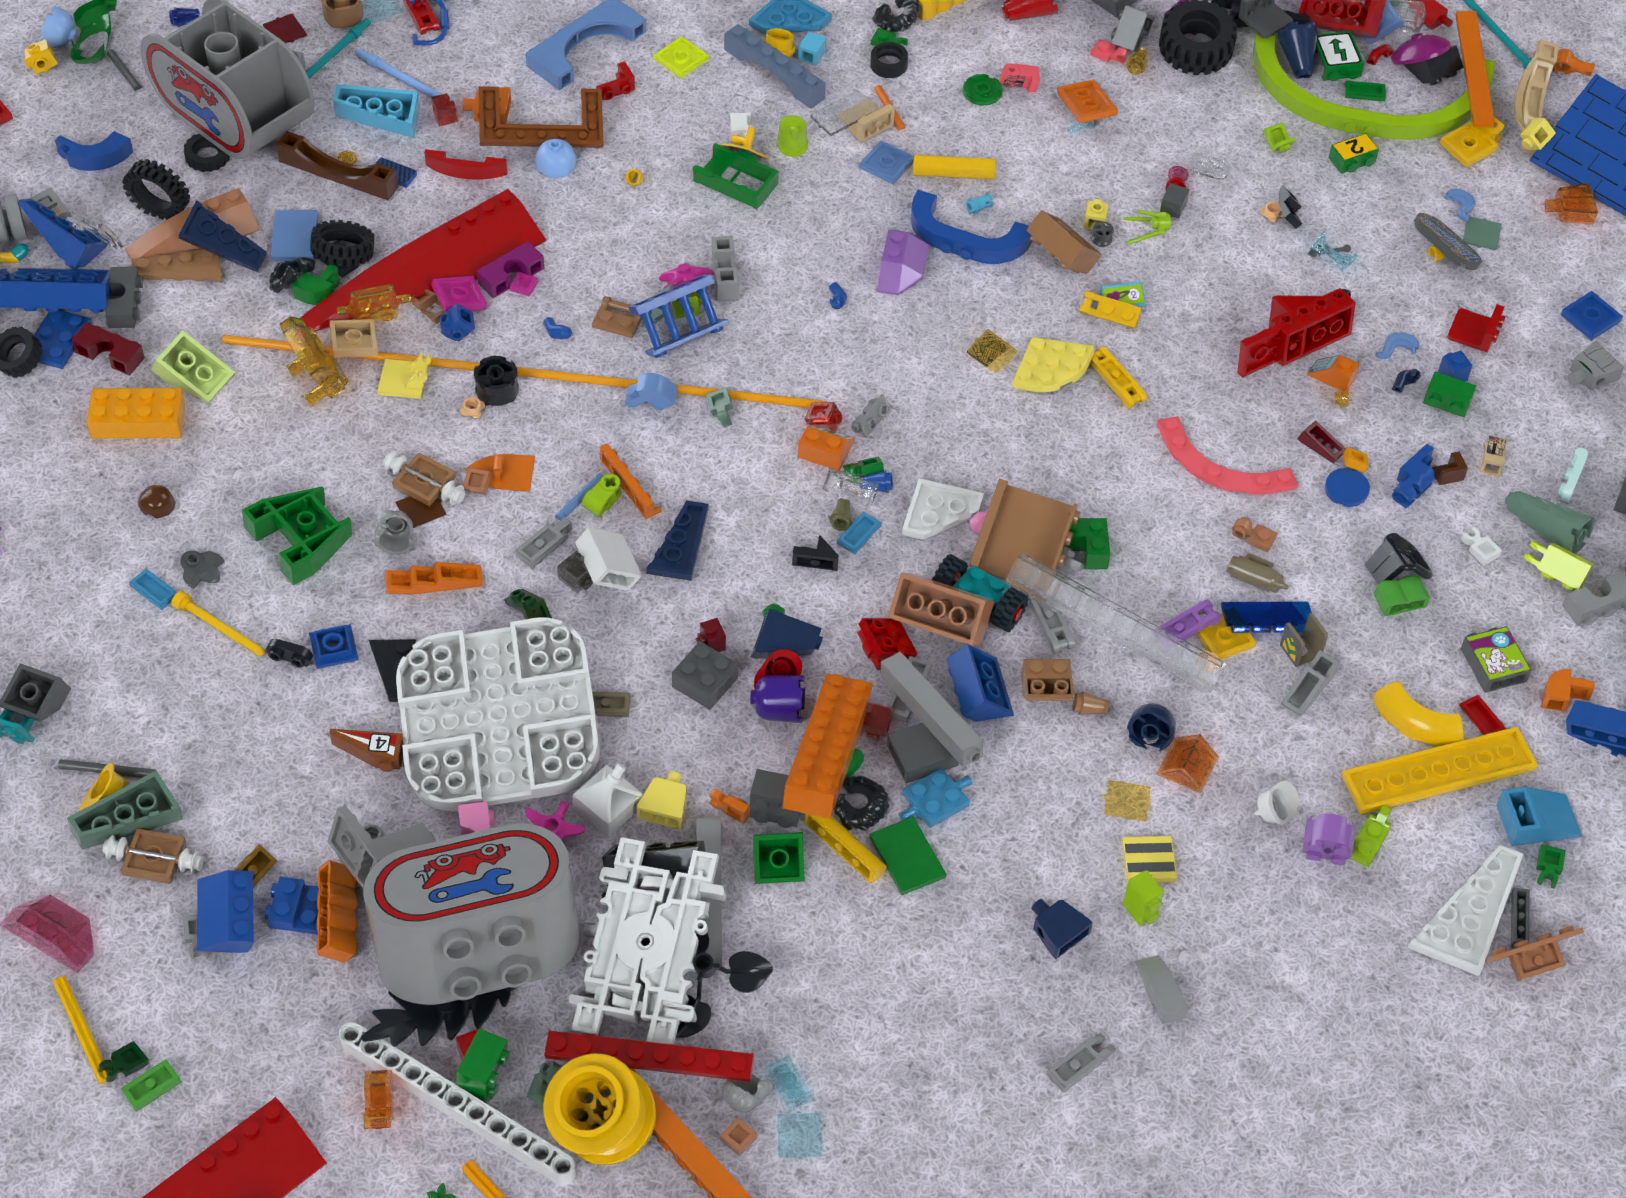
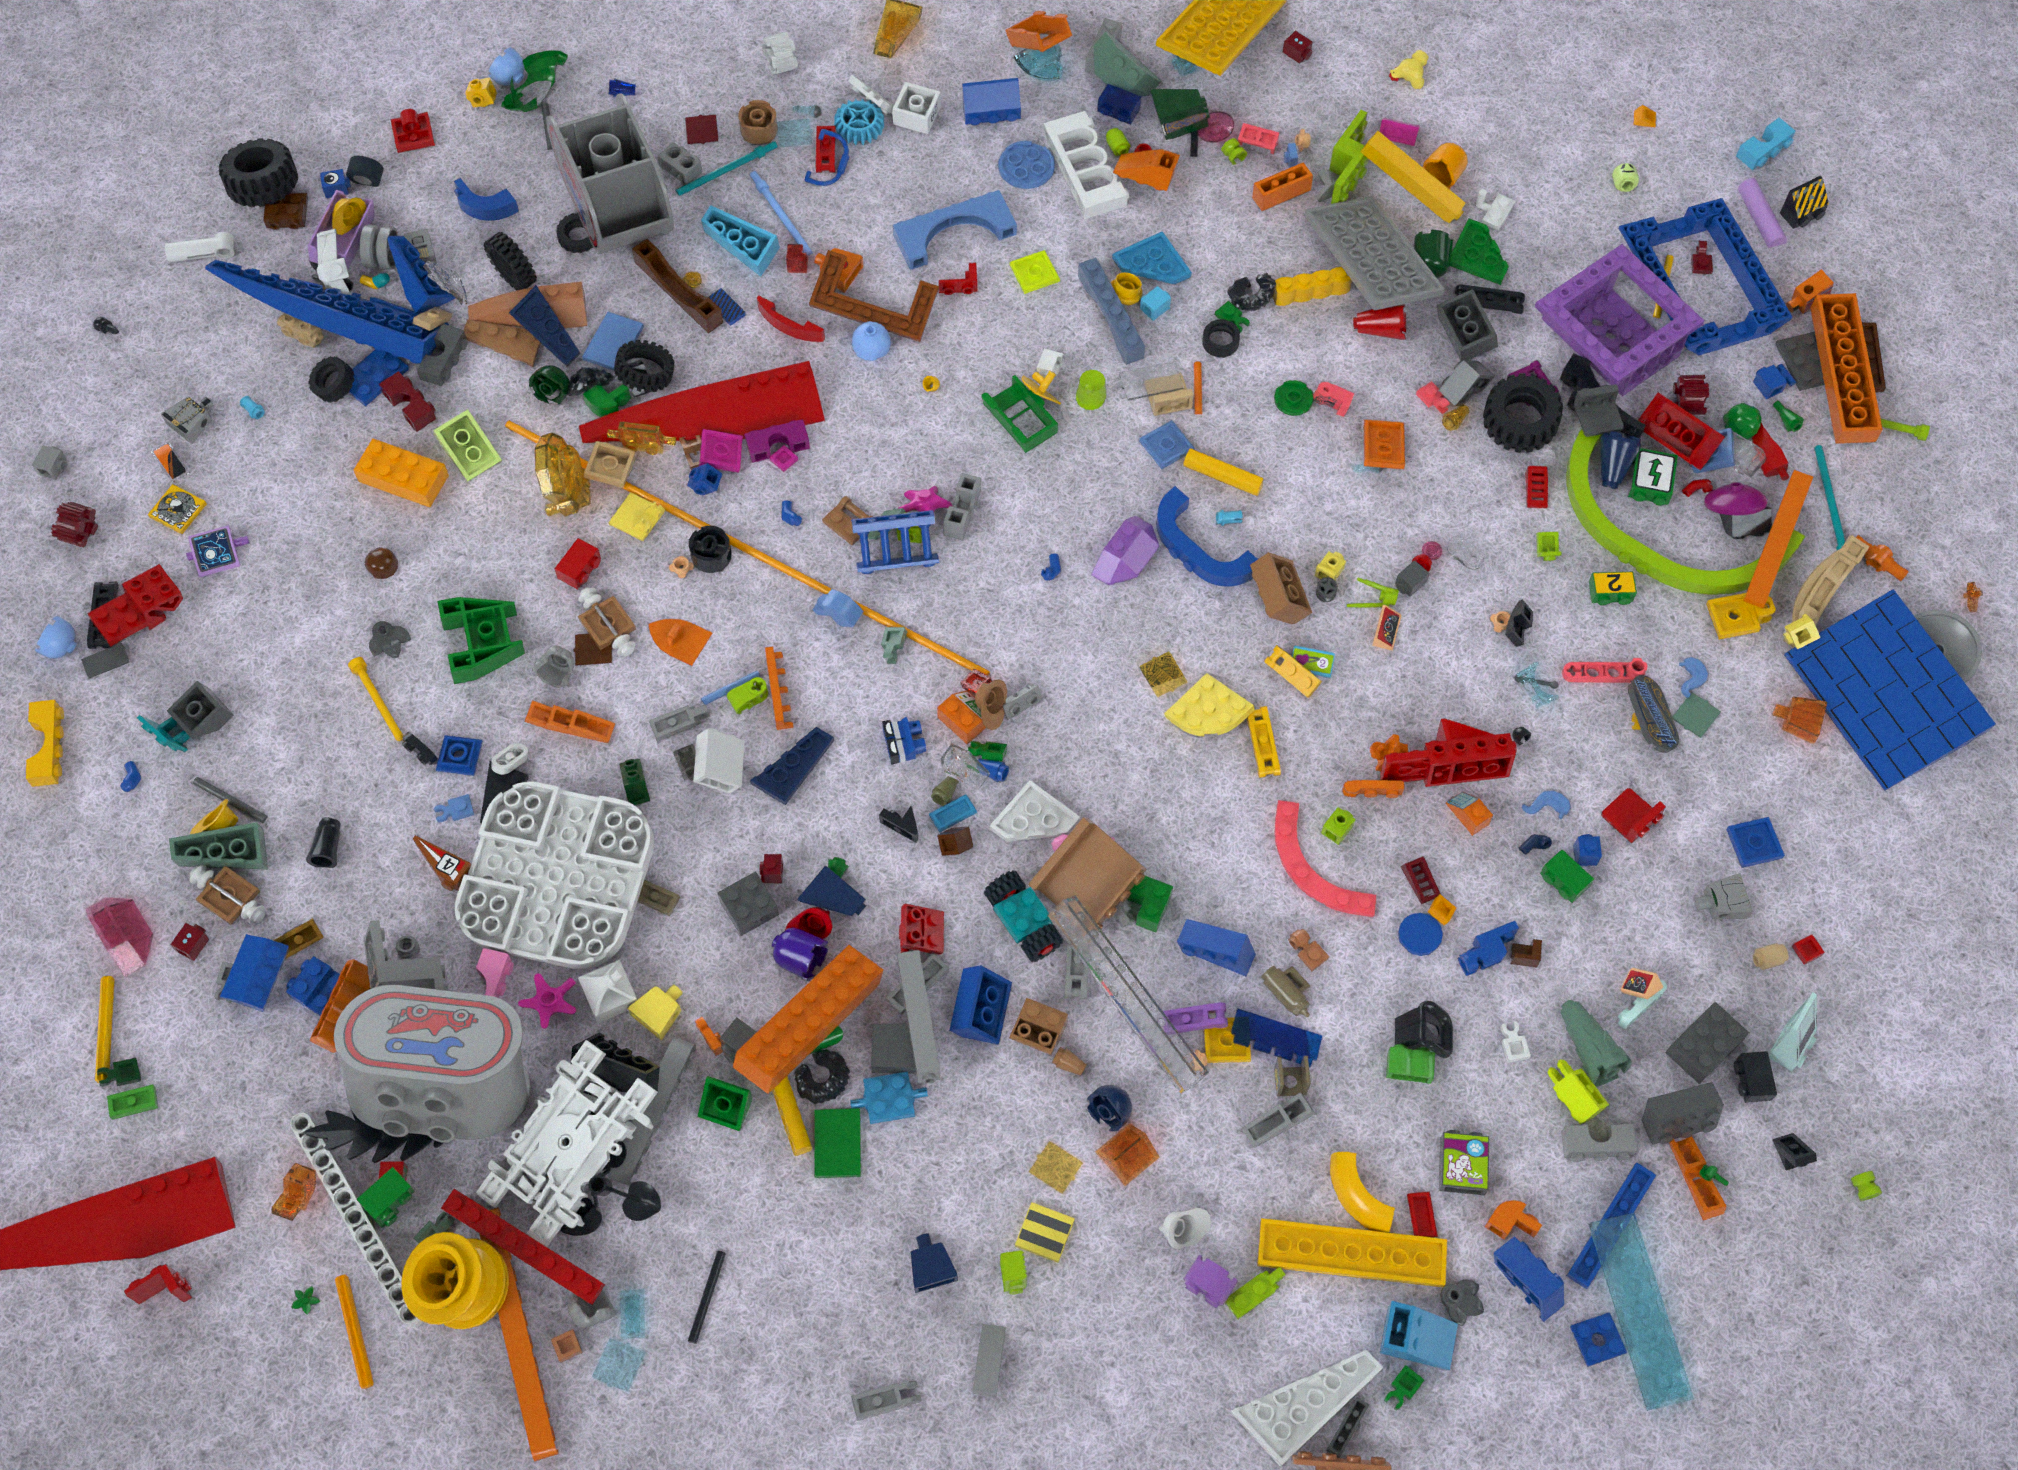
camera: 25 degrees right, 10 degrees up
dark azure tile [129,569,177,610] -> none
nougat plate [463,467,492,495] -> none
clear red brick [864,702,895,740] -> none
nougat brick [888,573,995,646] -> none
clear yellow plate [1335,387,1349,409] -> none
green tile [1345,81,1386,102] -> none
tan leg [1480,435,1507,477] -> none
none -> dark red brick [170,923,209,961]
none -> black plant [306,817,341,868]
none -> tan plate [413,307,452,331]
none -> medium blue plate [434,794,474,822]
none -> white plate [492,743,528,775]
none -> dark green cylinder [529,365,569,405]
none -> red brick [554,538,601,590]
none -> black bar [687,1251,726,1344]
none -> blue hips [882,717,926,765]
none -> reddish brown panel [937,826,973,856]
none -> medium nougat piece [975,679,1007,730]
none -> blue wedge [1177,919,1256,977]
none -> lime brick [1321,807,1356,845]
none -> orange hinge [1342,780,1404,798]
none -> orange hips [1370,734,1408,772]
none -> slope [1372,605,1401,651]
none -> dark grey plate [1440,1279,1484,1326]
none -> red slope [1525,466,1548,508]
none -> coral beam [1562,658,1648,683]
none -> slope [1621,968,1663,999]

